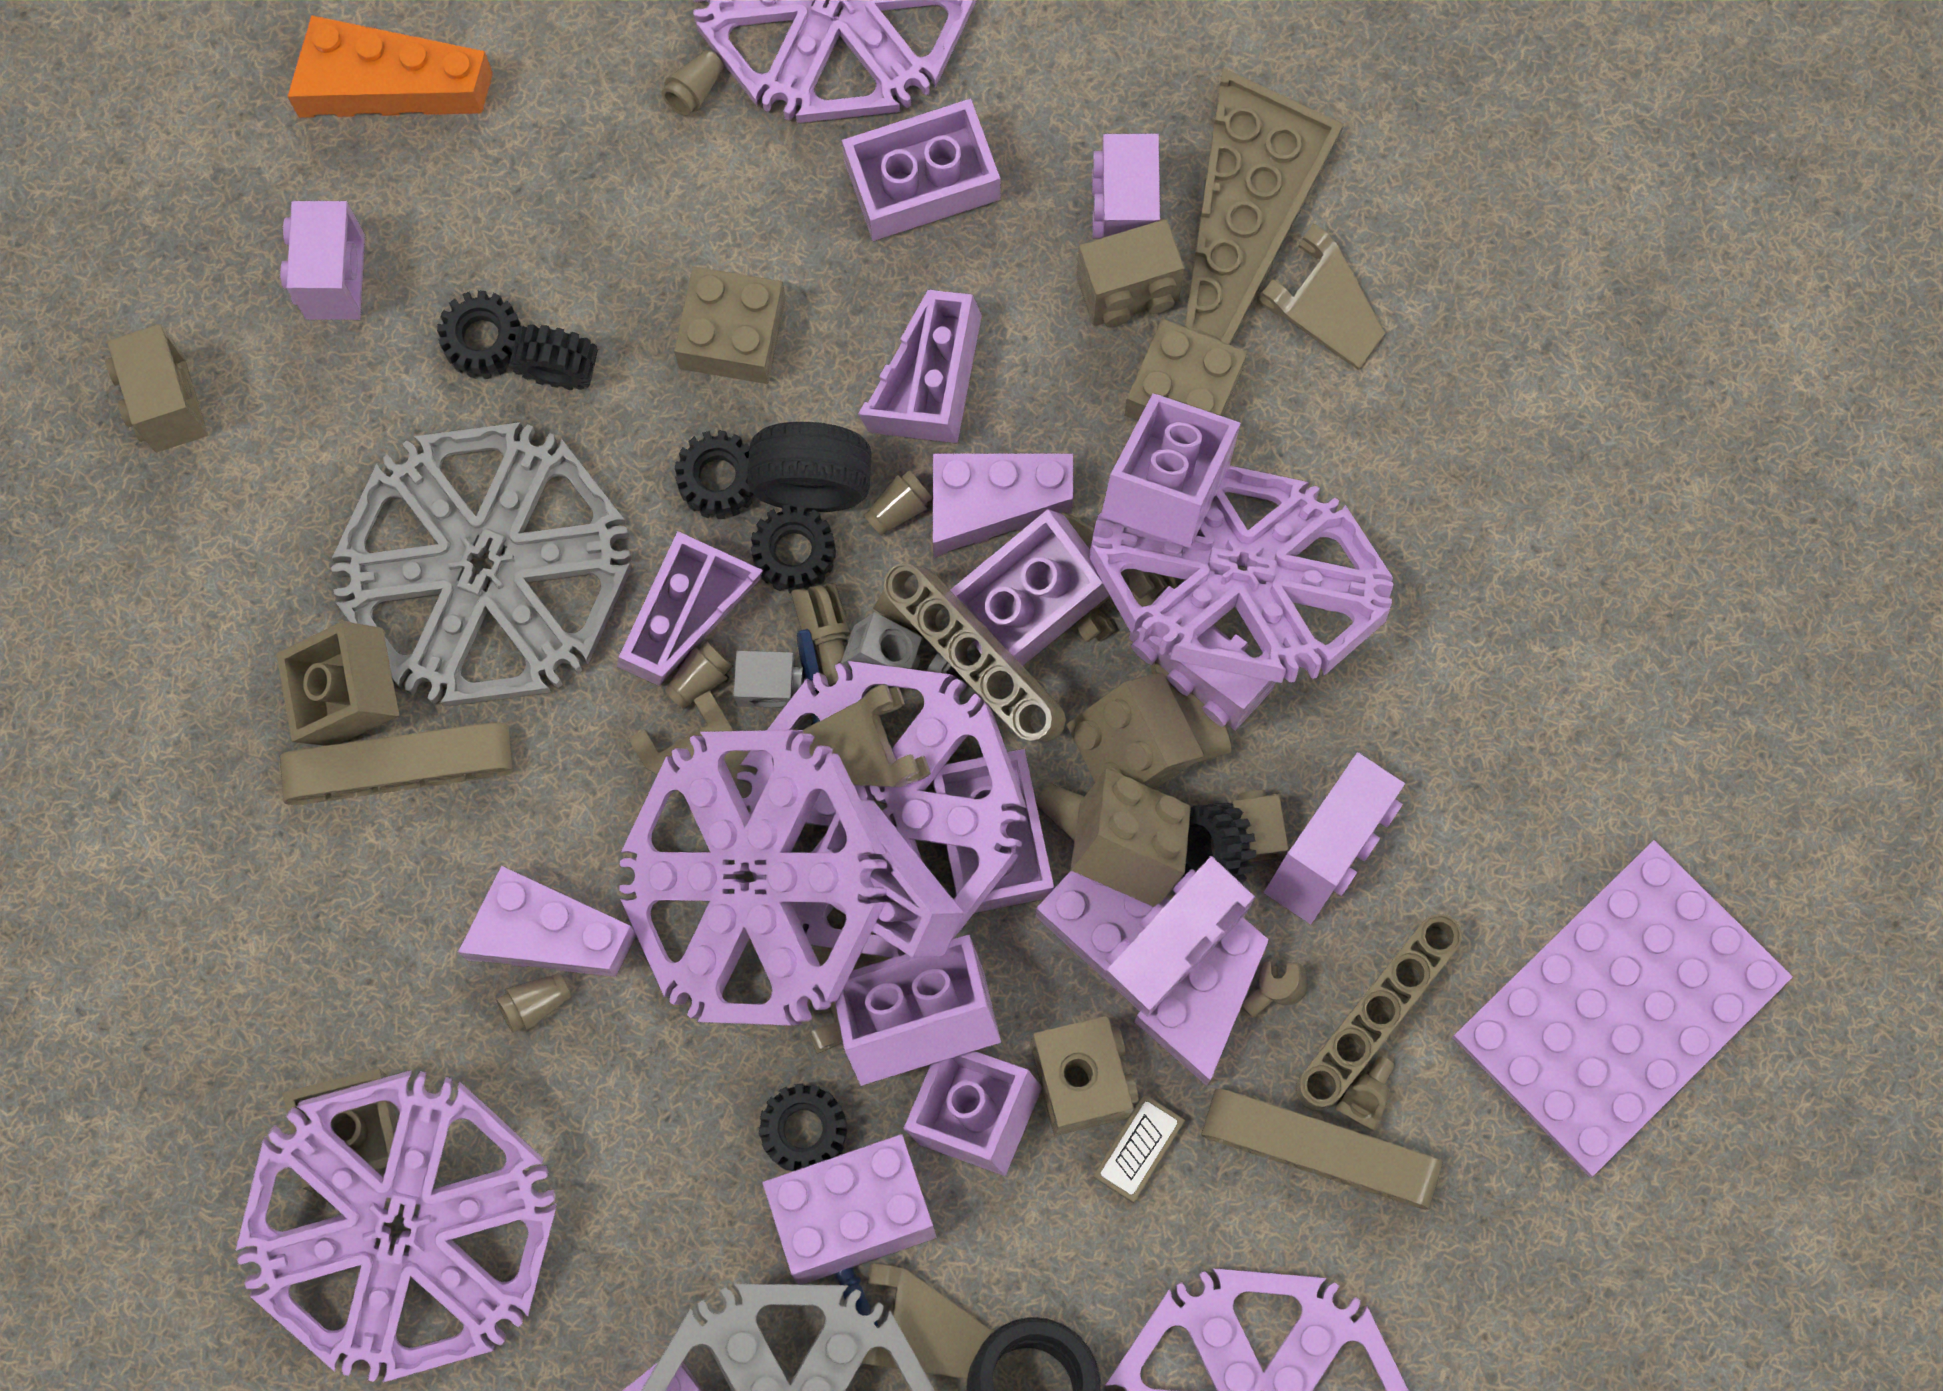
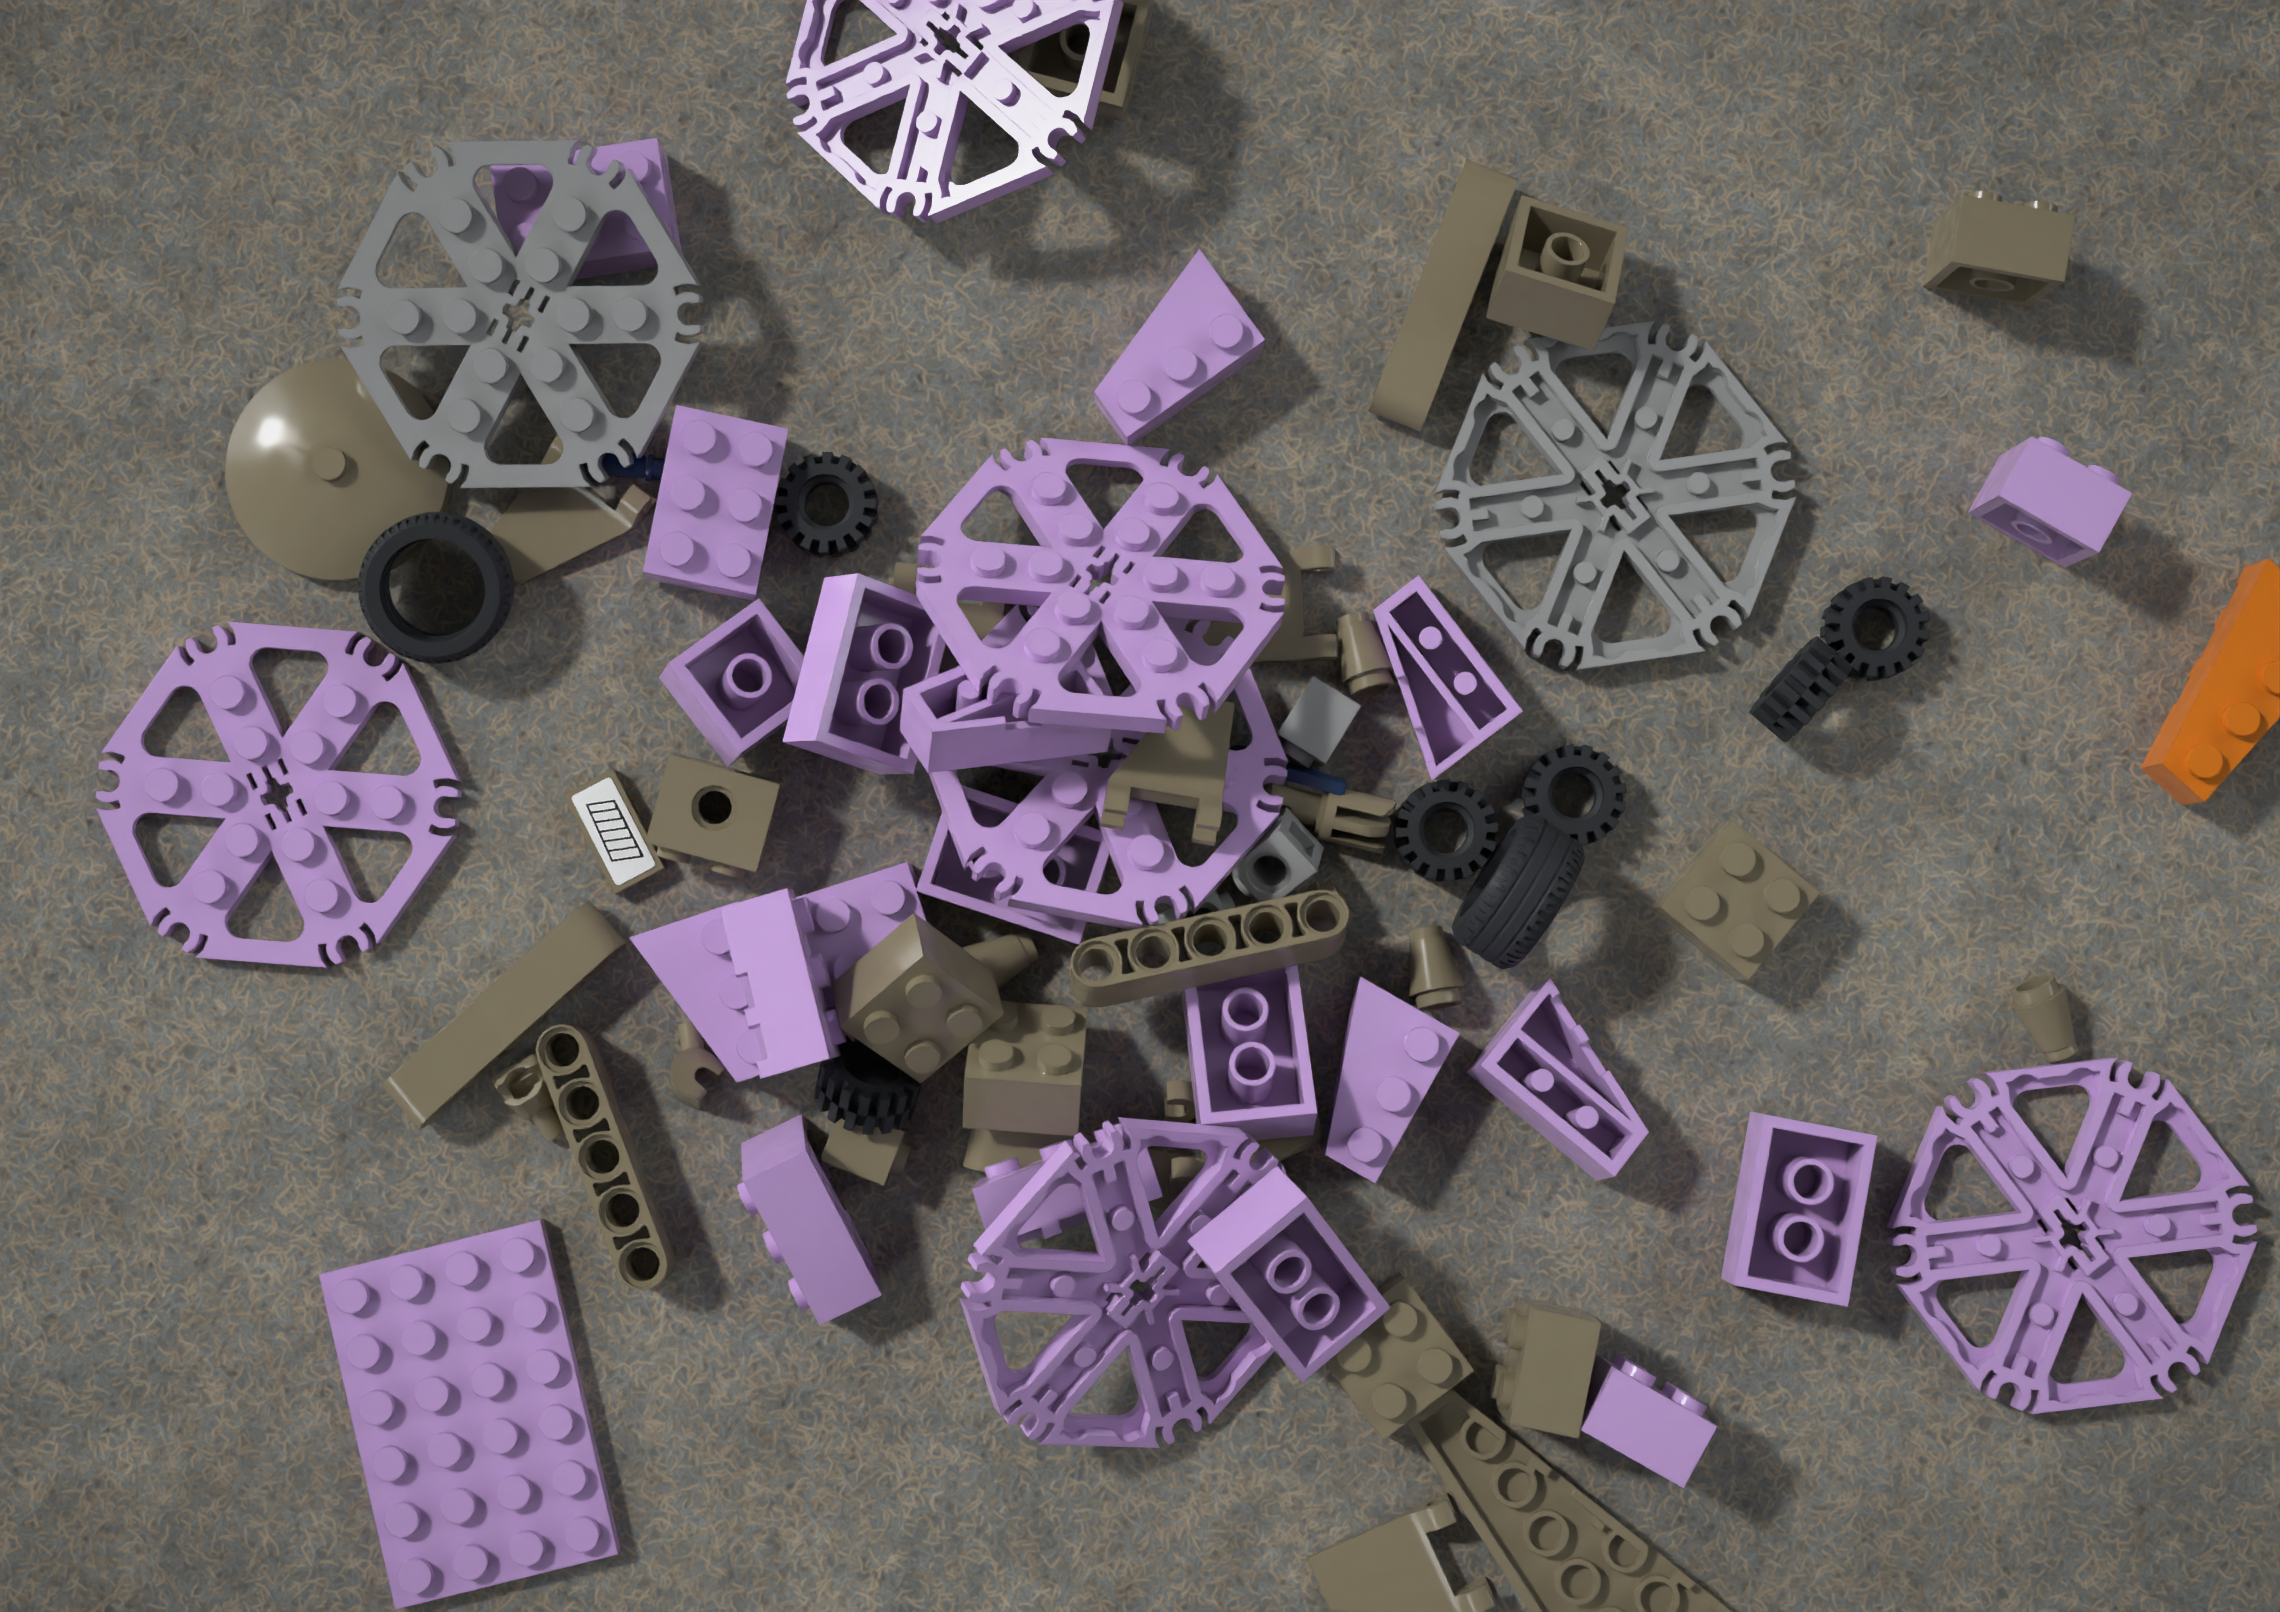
camera: 115 degrees right, 10 degrees up
dark tan cone [496,972,572,1033] -> none

